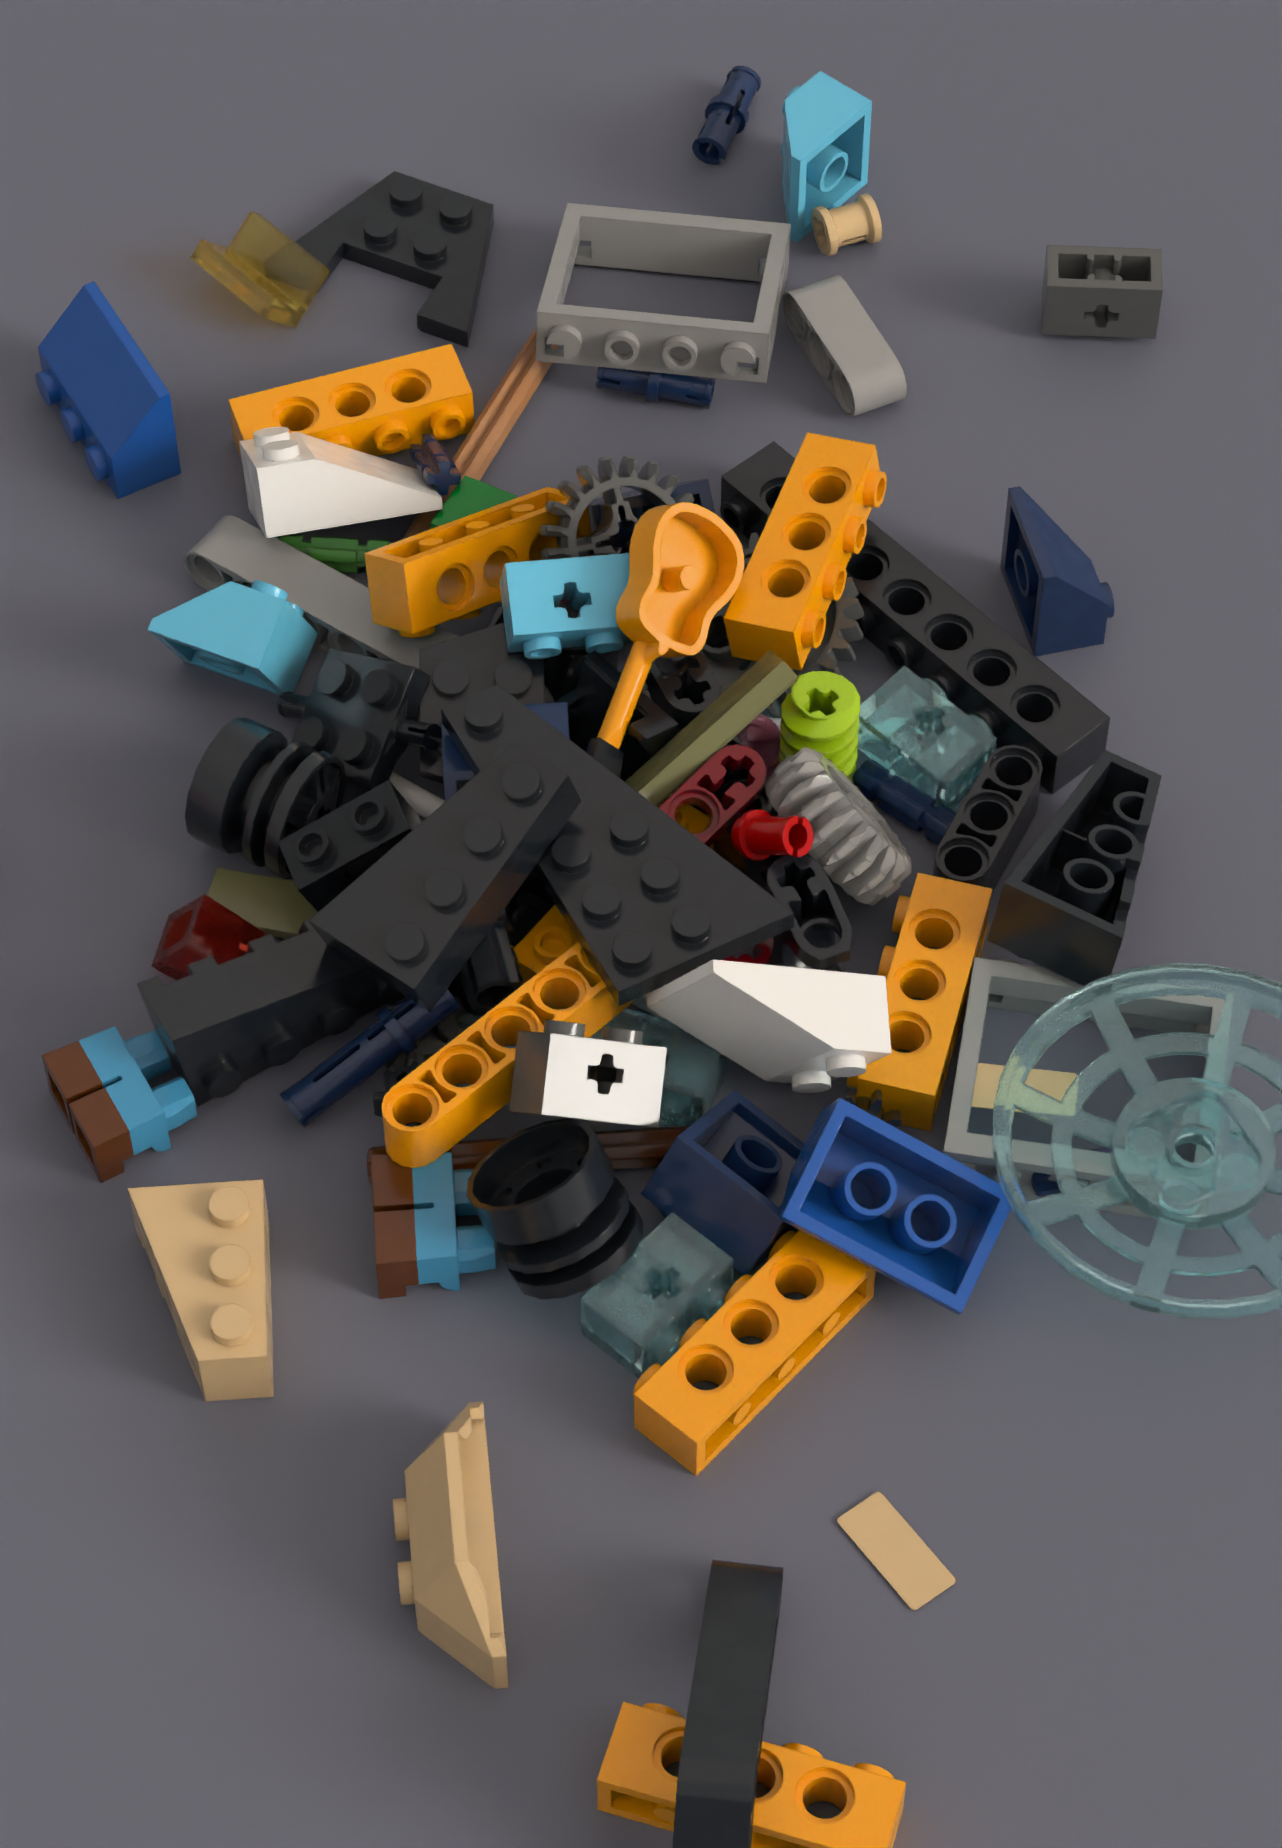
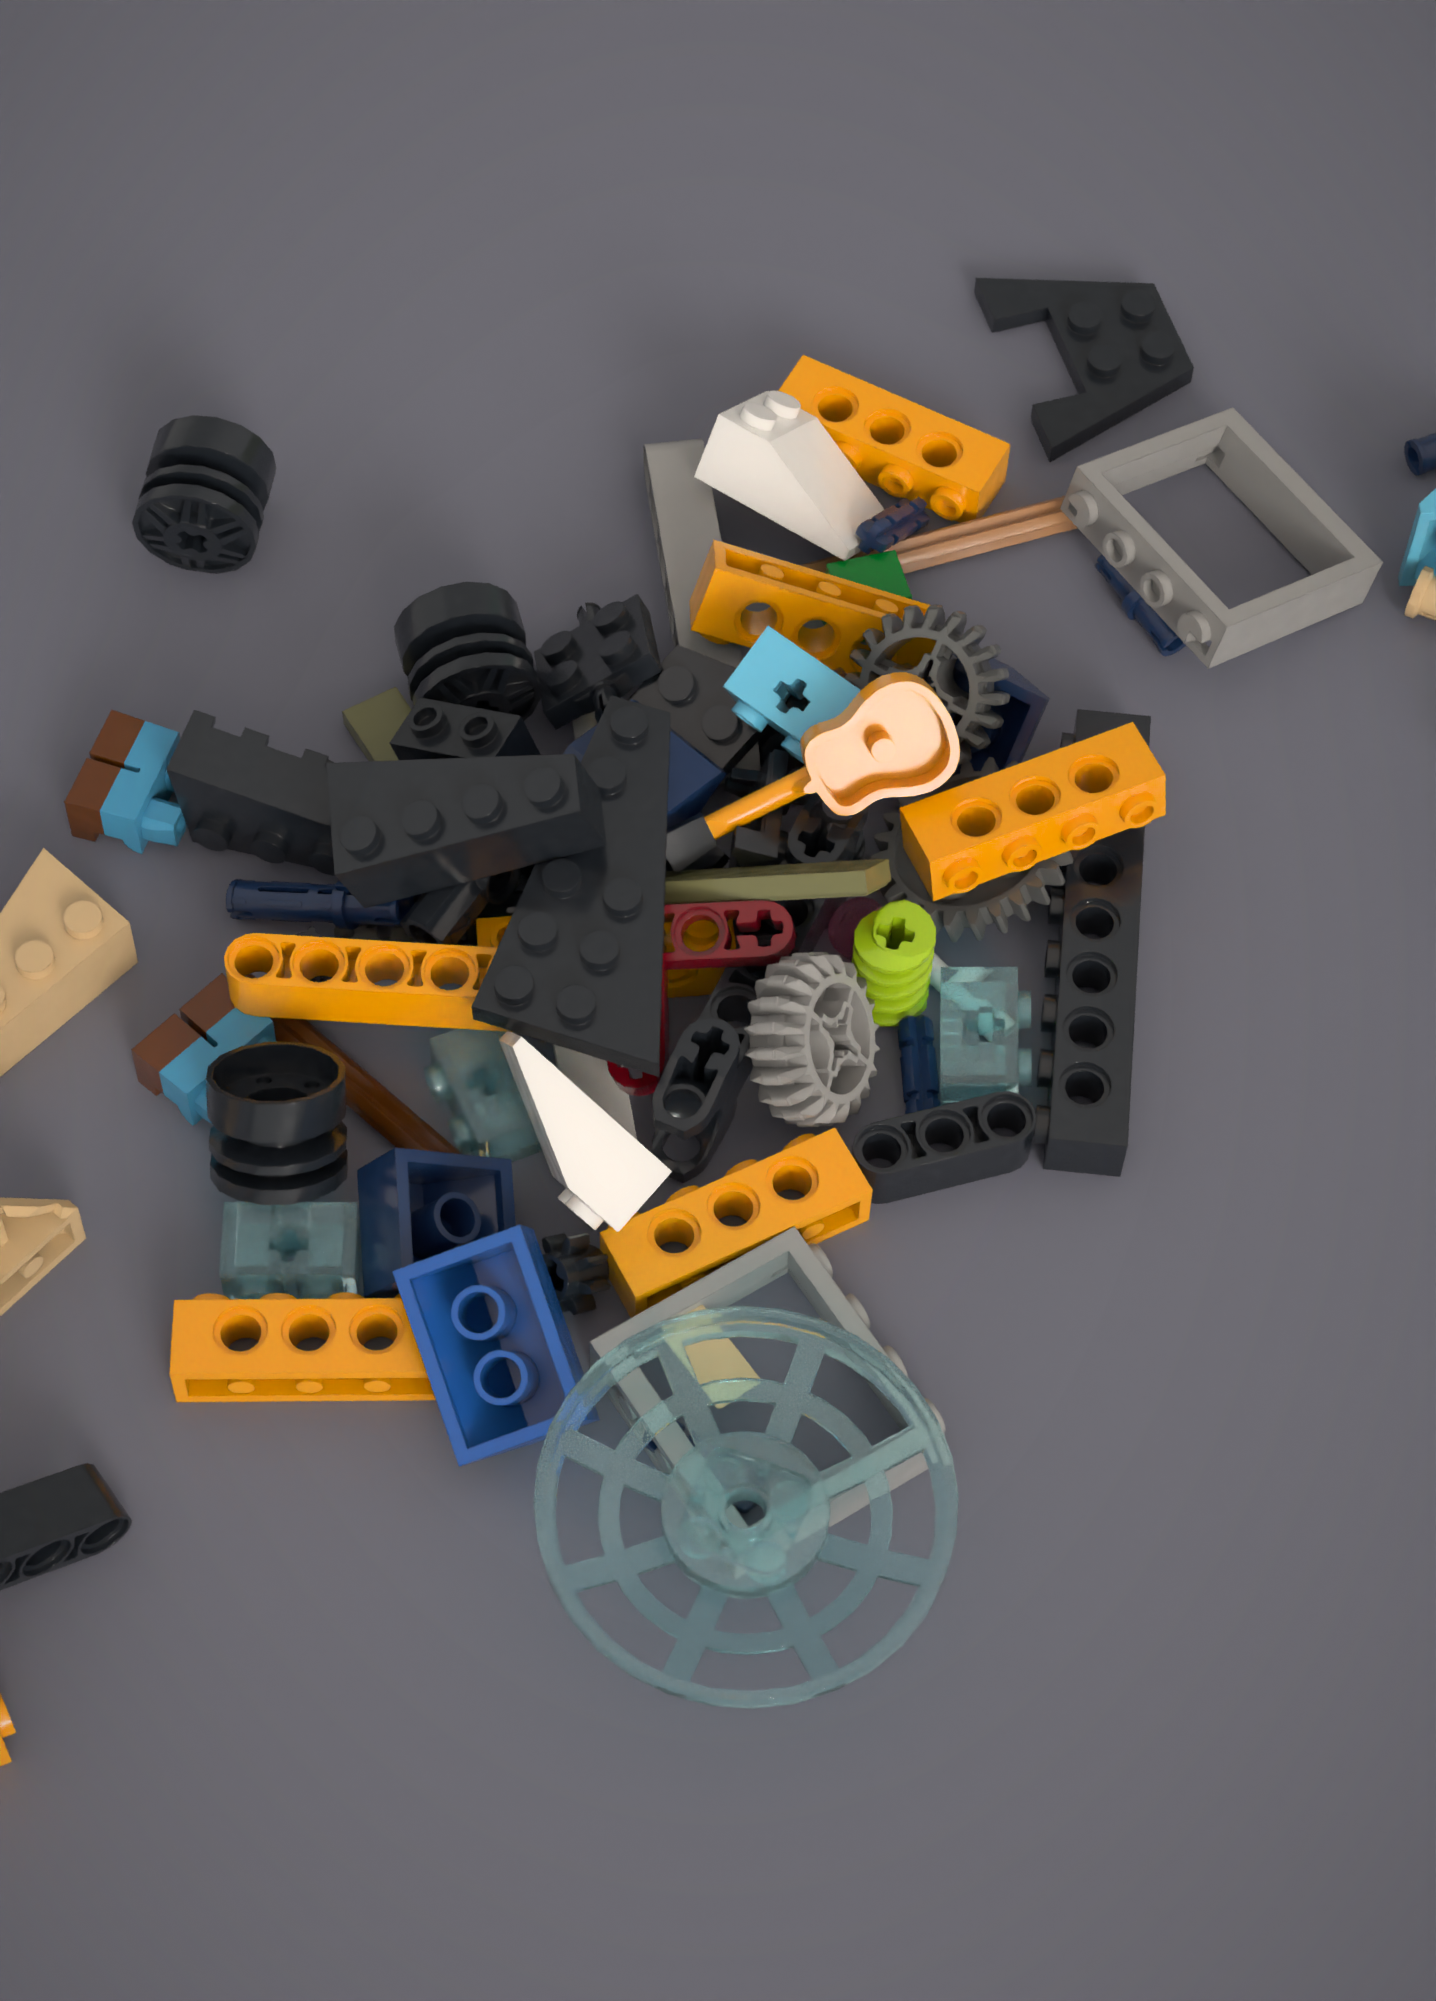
camera: 45 degrees right, 5 degrees up
blue slope [35,281,181,499] -> none
medium azure slope [147,580,318,696] -> none
clear red brick [152,894,265,980] -> none
clear yellow panel [190,212,329,328] -> none
bright green axle [278,534,392,574] -> none
brick [509,1020,667,1128] -> none
red pin [731,810,813,860] -> none
light grey beam [782,274,907,418] -> none
tan sticker [837,1492,956,1610] -> none
black wedge [987,750,1162,995] -> none
dark blue slope [1000,486,1115,657] -> none

